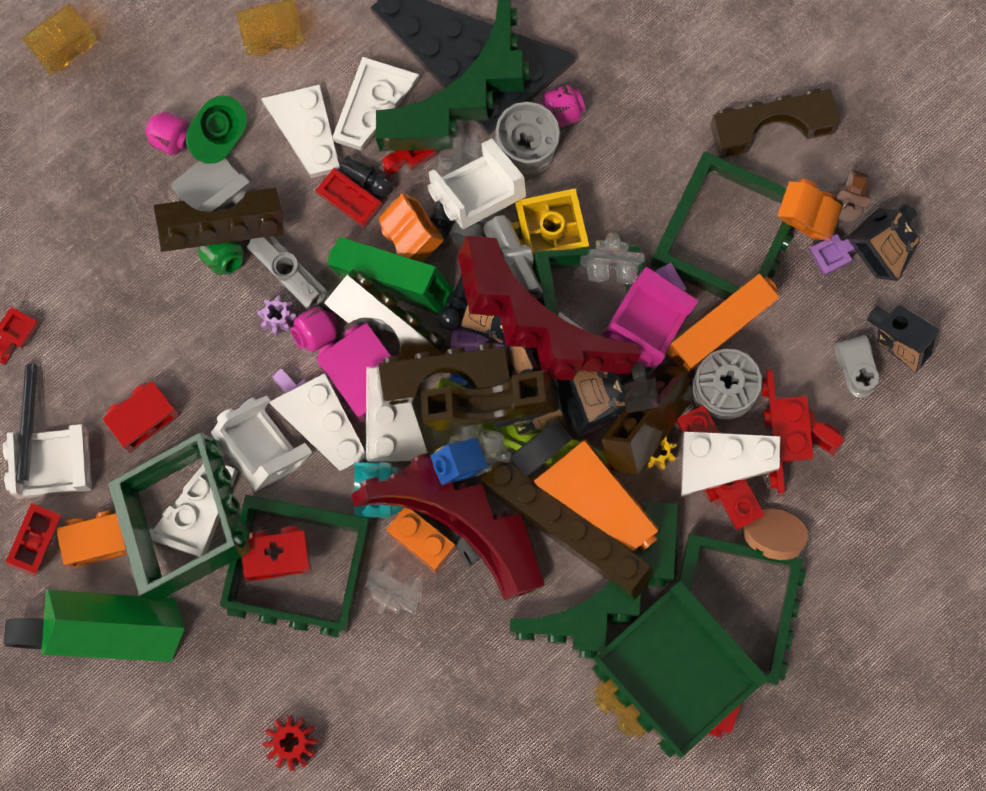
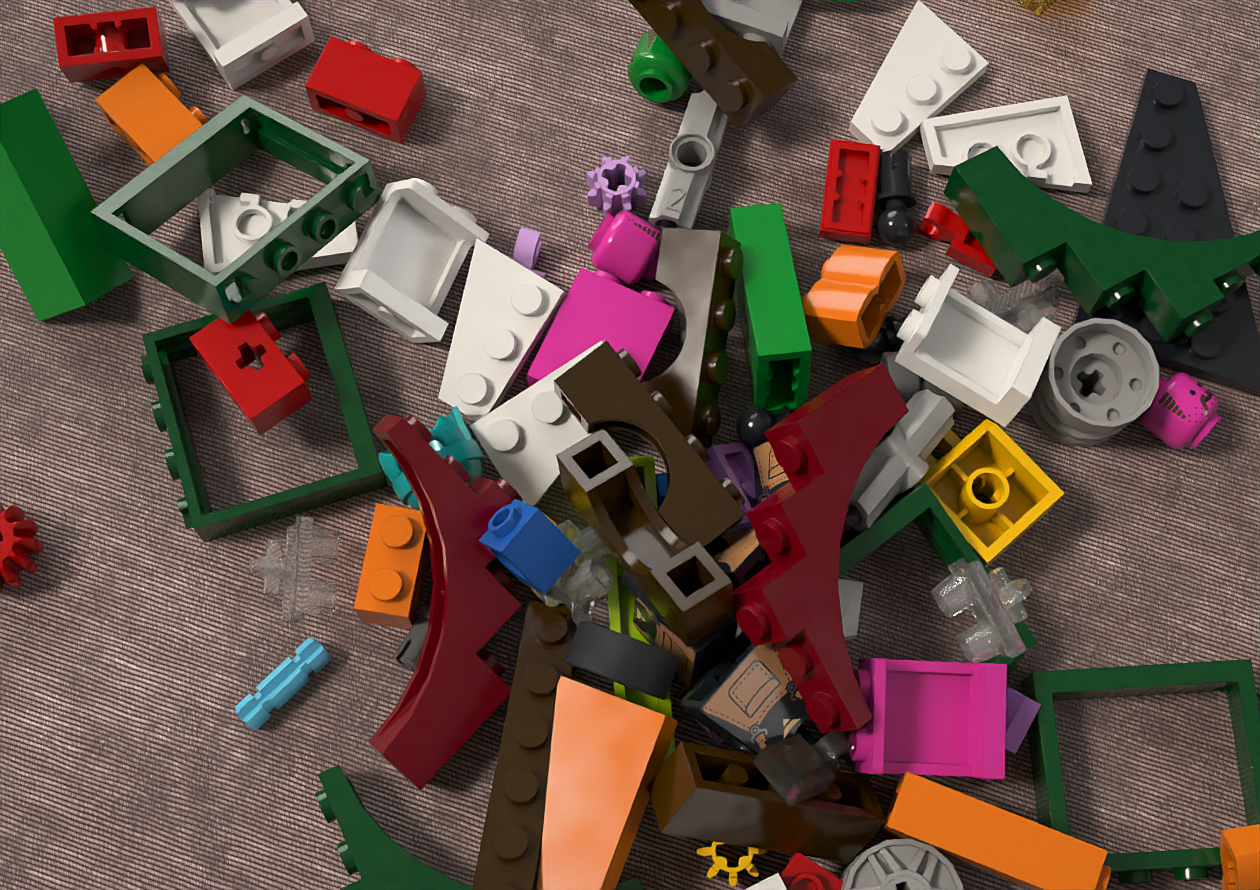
camera: 55 degrees right, 5 degrees down
none -> medium azure axle [235,637,331,730]

